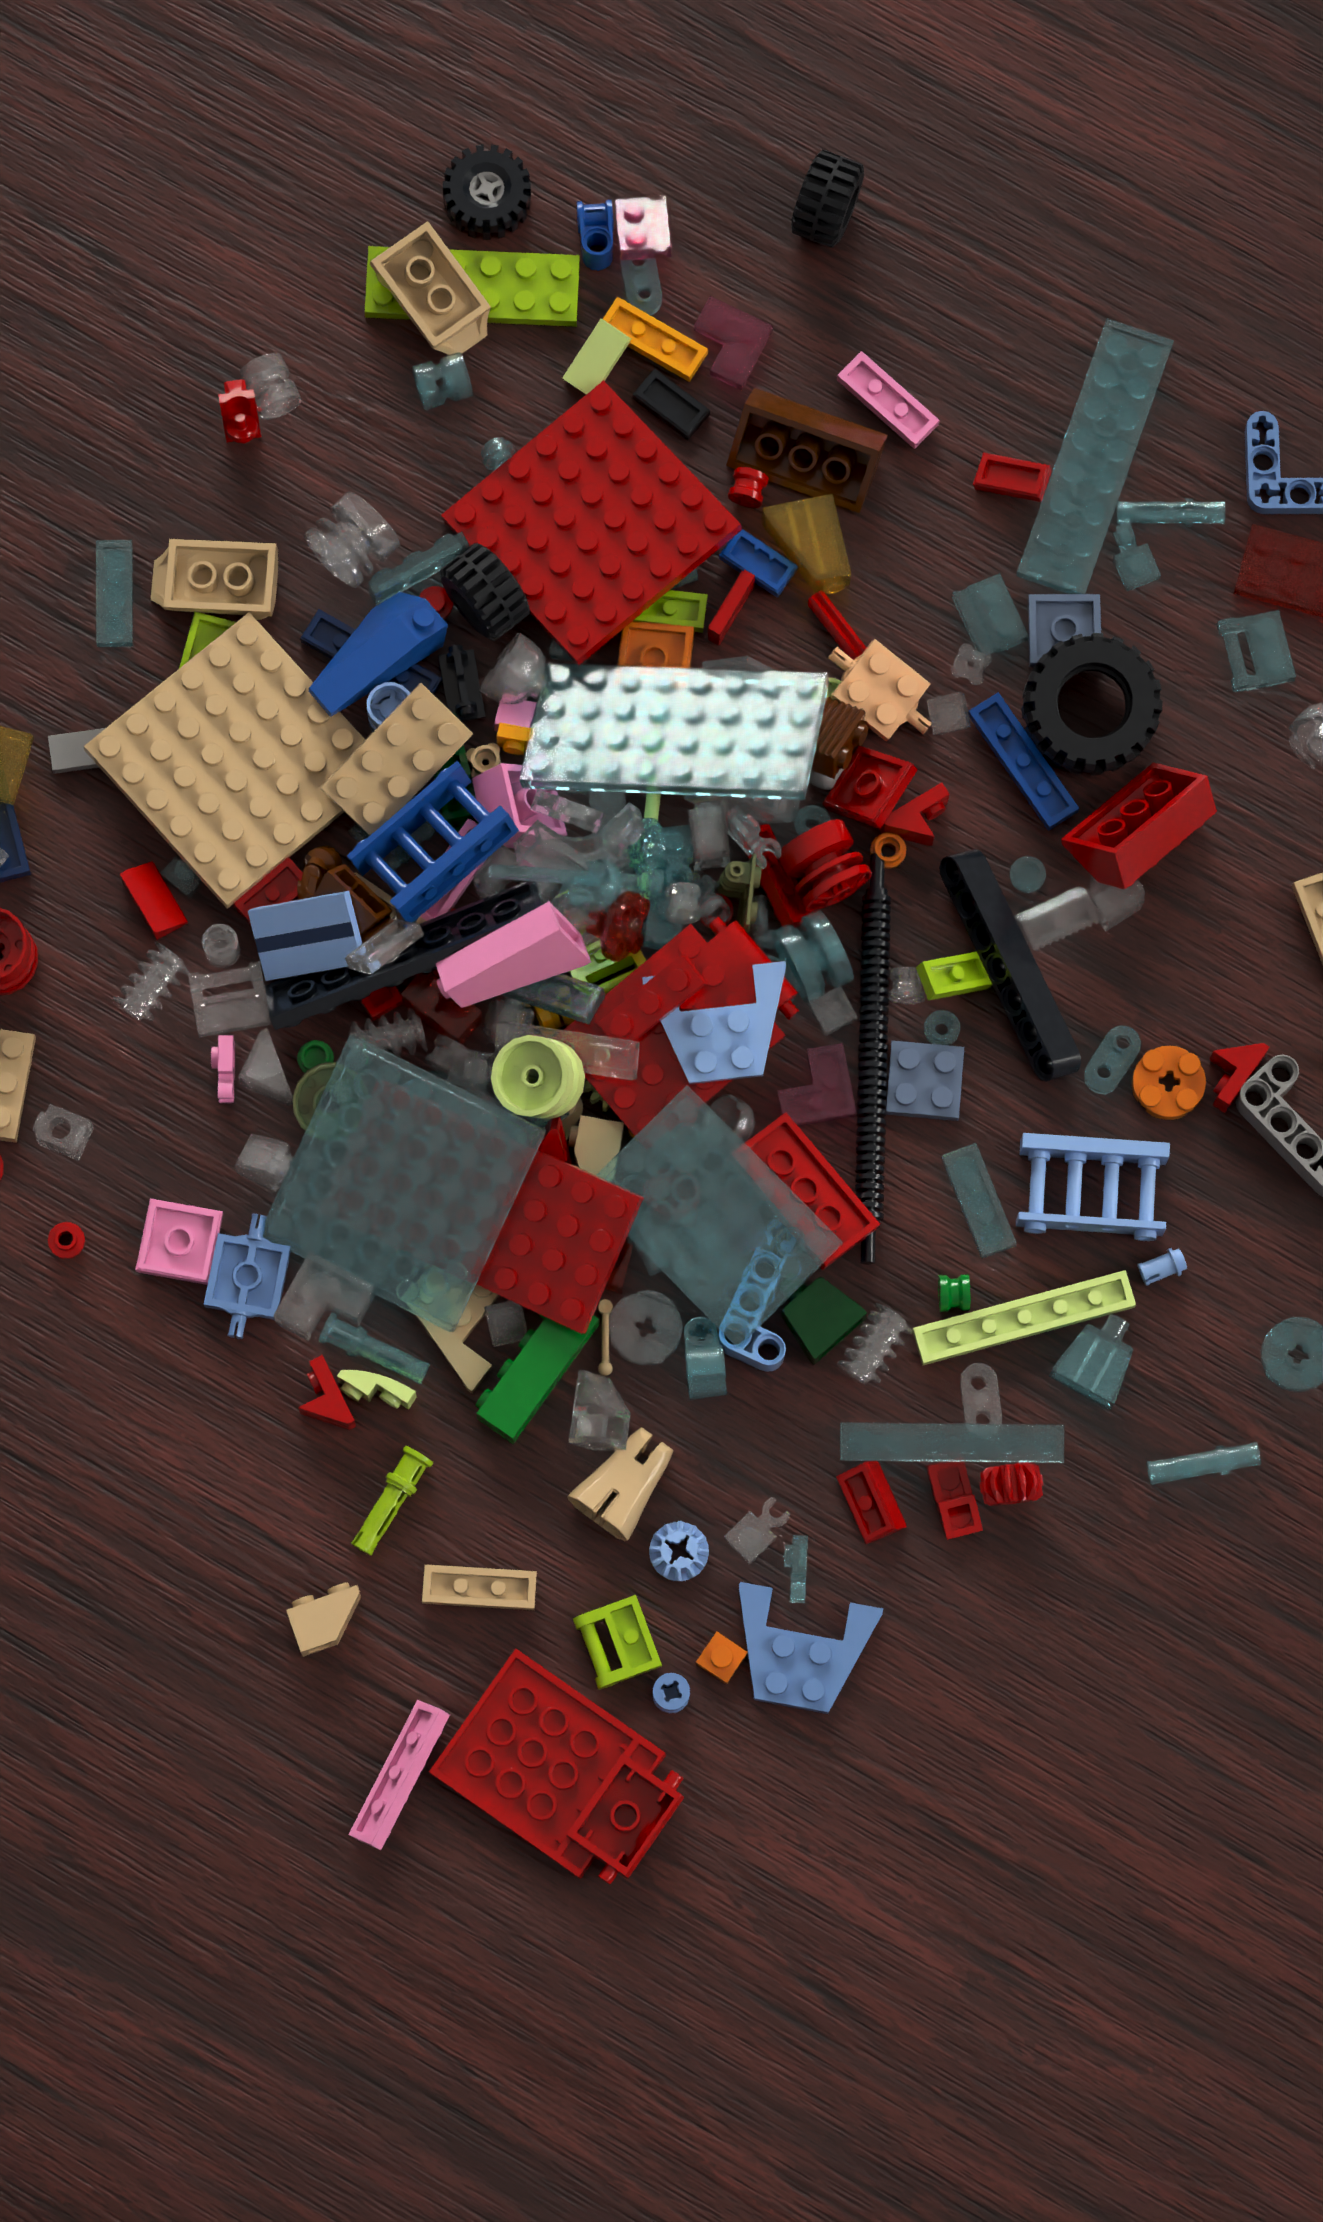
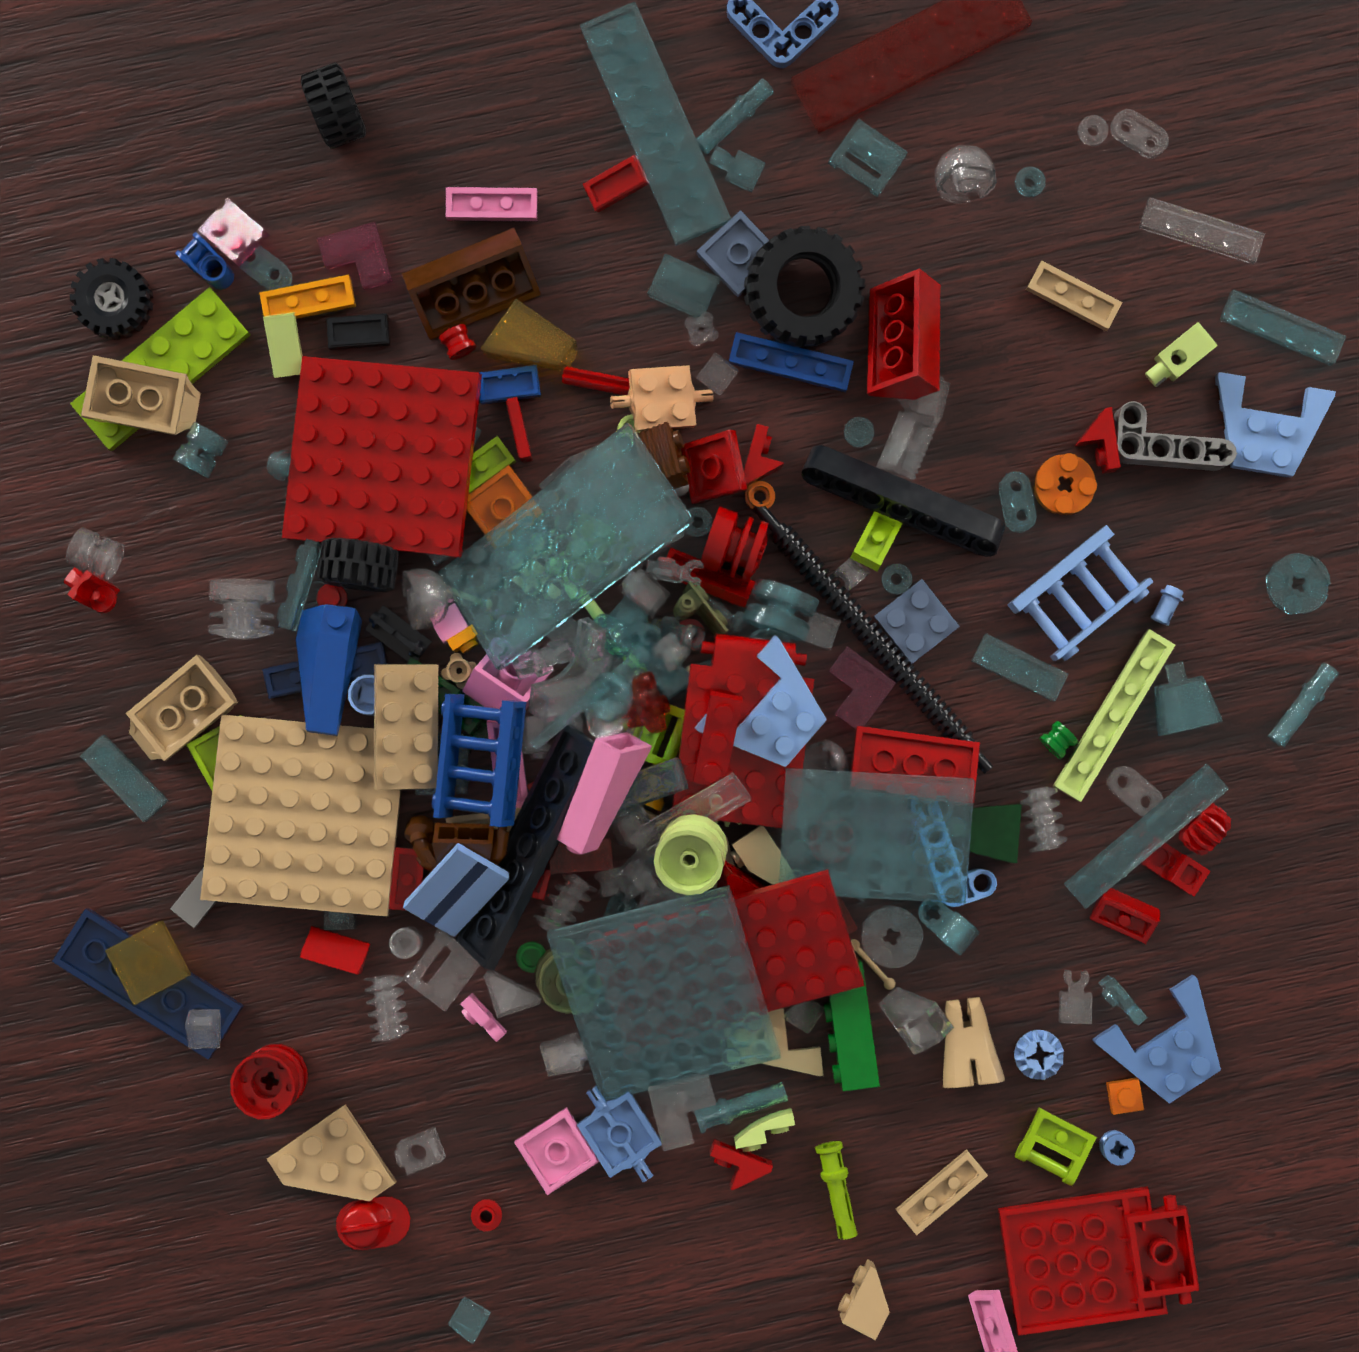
camera: 40 degrees left, 10 degrees up
clear plate [345,919,424,974] -> none

